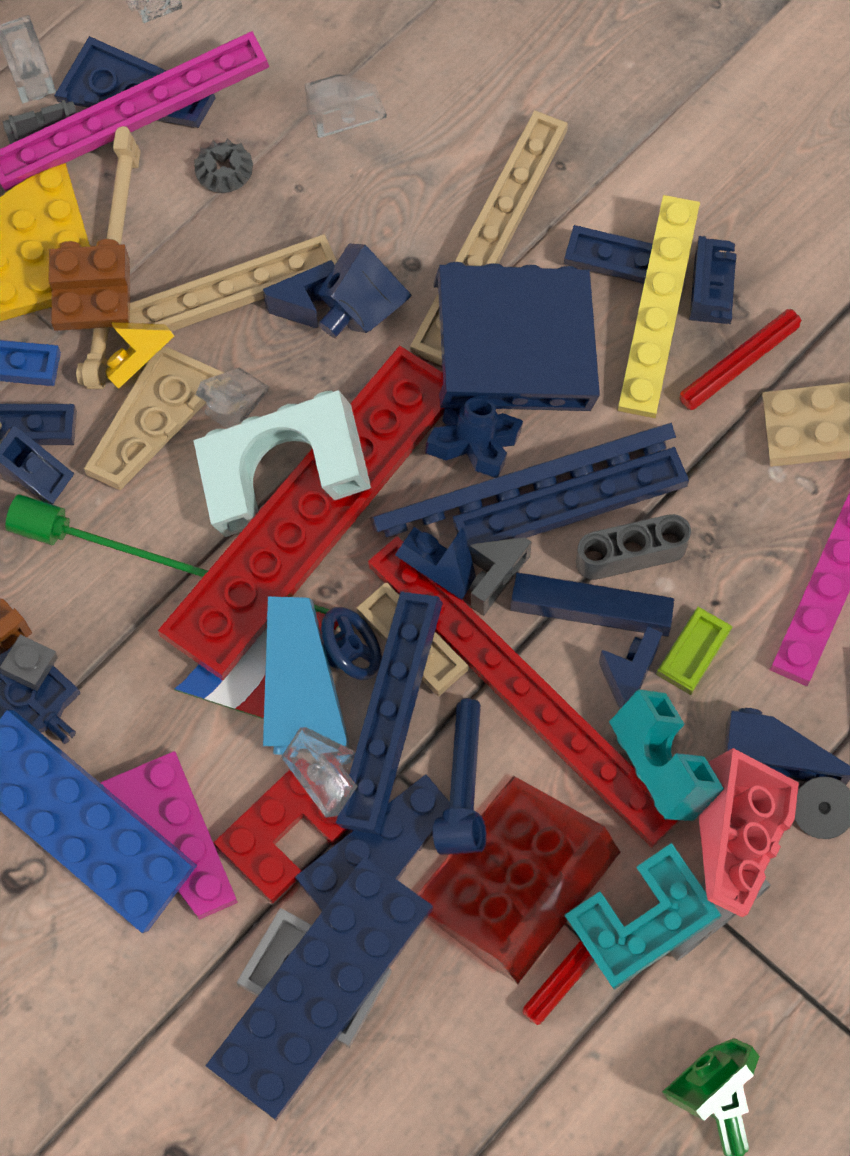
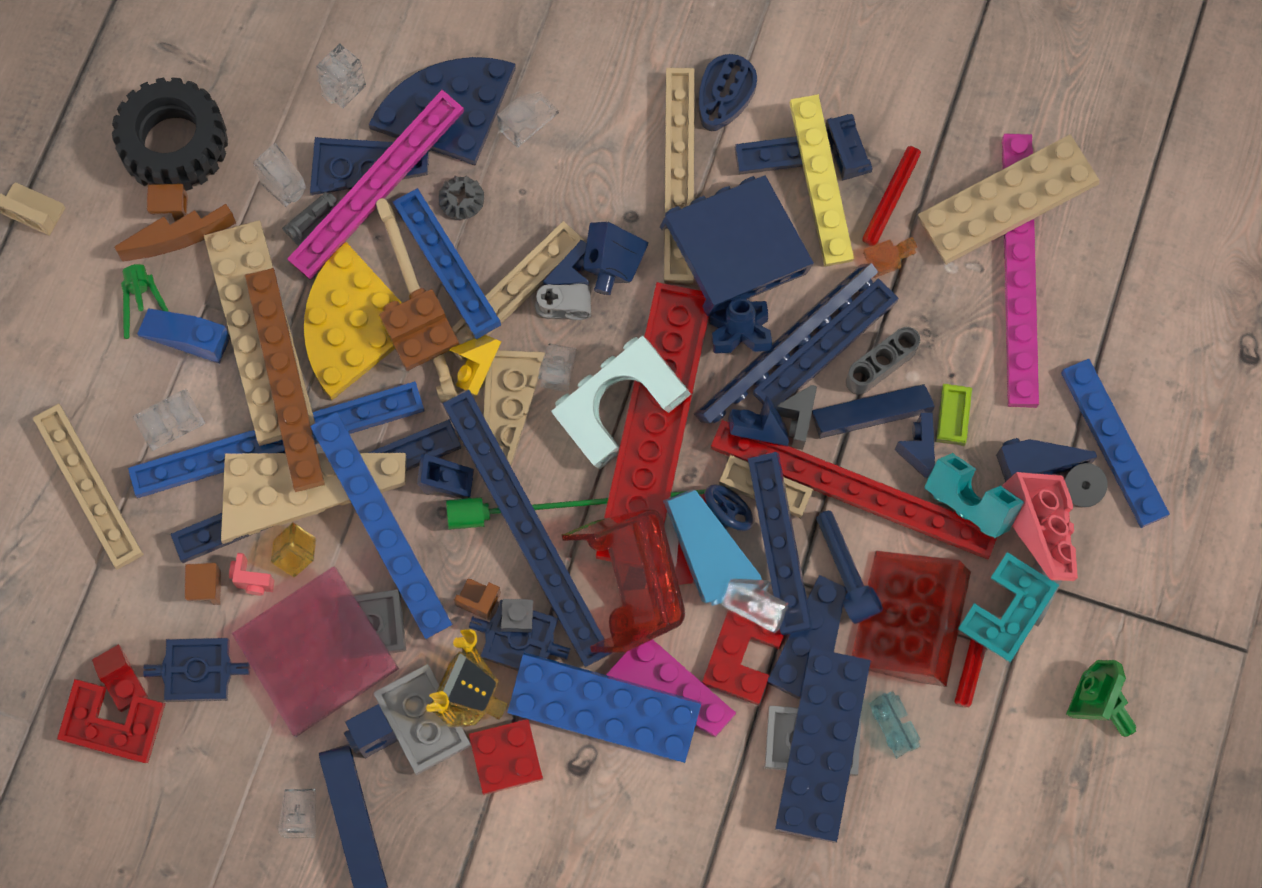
camera: 30 degrees left, 5 degrees up
none -> dark blue plate [369,57,516,165]
none -> blue plate [393,188,501,339]
none -> dark blue plate [442,390,612,668]
none -> light grey piece [535,284,591,320]
none -> clear red windscreen [561,510,685,653]
none -> dark blue piece [698,54,757,131]
none -> clear orange plate [863,237,918,278]
none -> clear light blue hinge [869,691,921,759]

